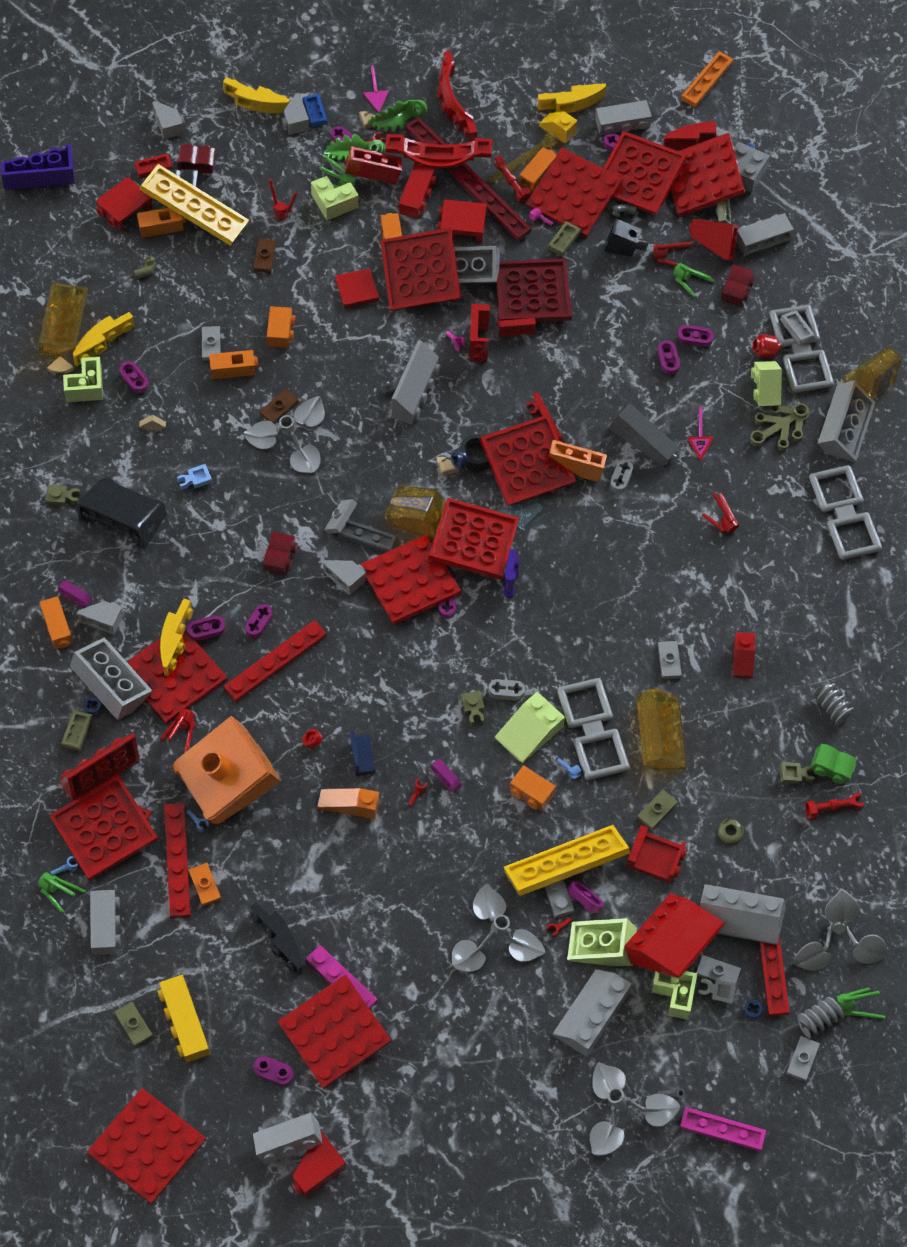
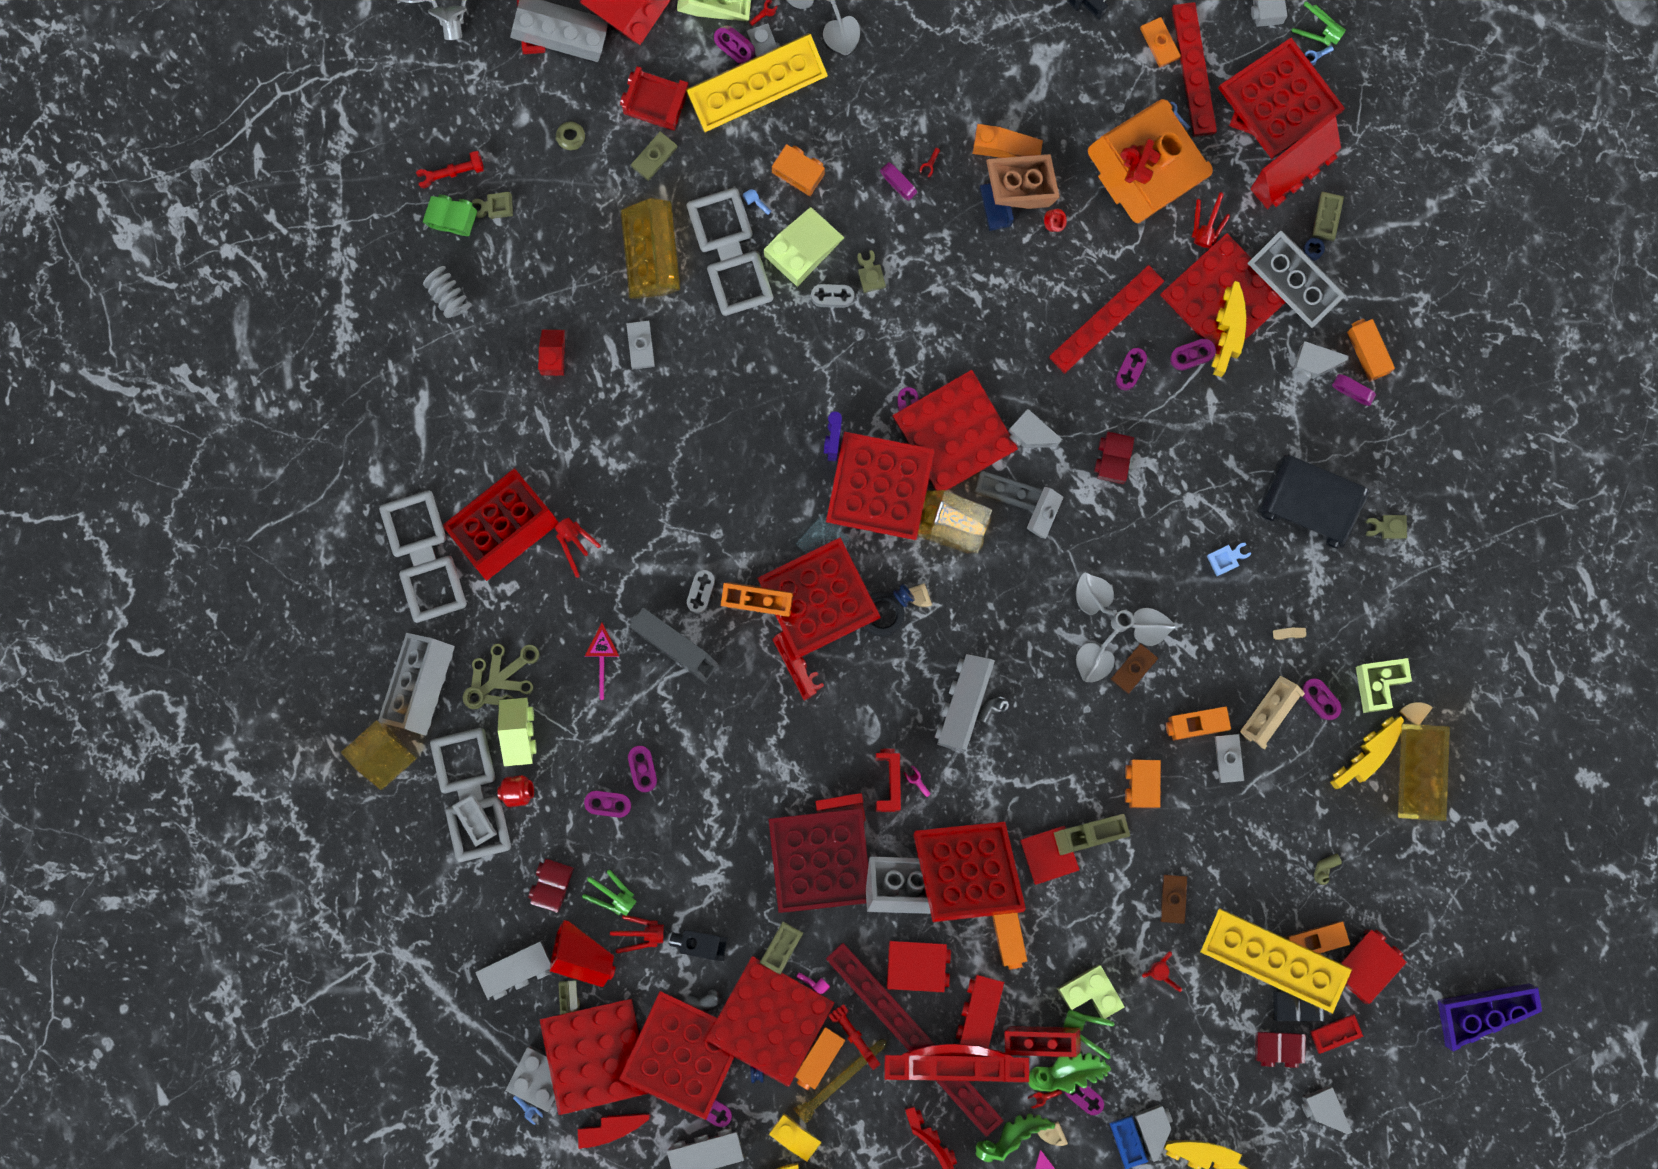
camera: 175 degrees right, 20 degrees up
none -> red slope [443,468,559,581]
none -> nougat slope [986,154,1060,209]
none -> olive slope [1054,814,1130,855]
none -> red hips [1120,138,1161,184]
none -> tan container [1240,676,1305,749]

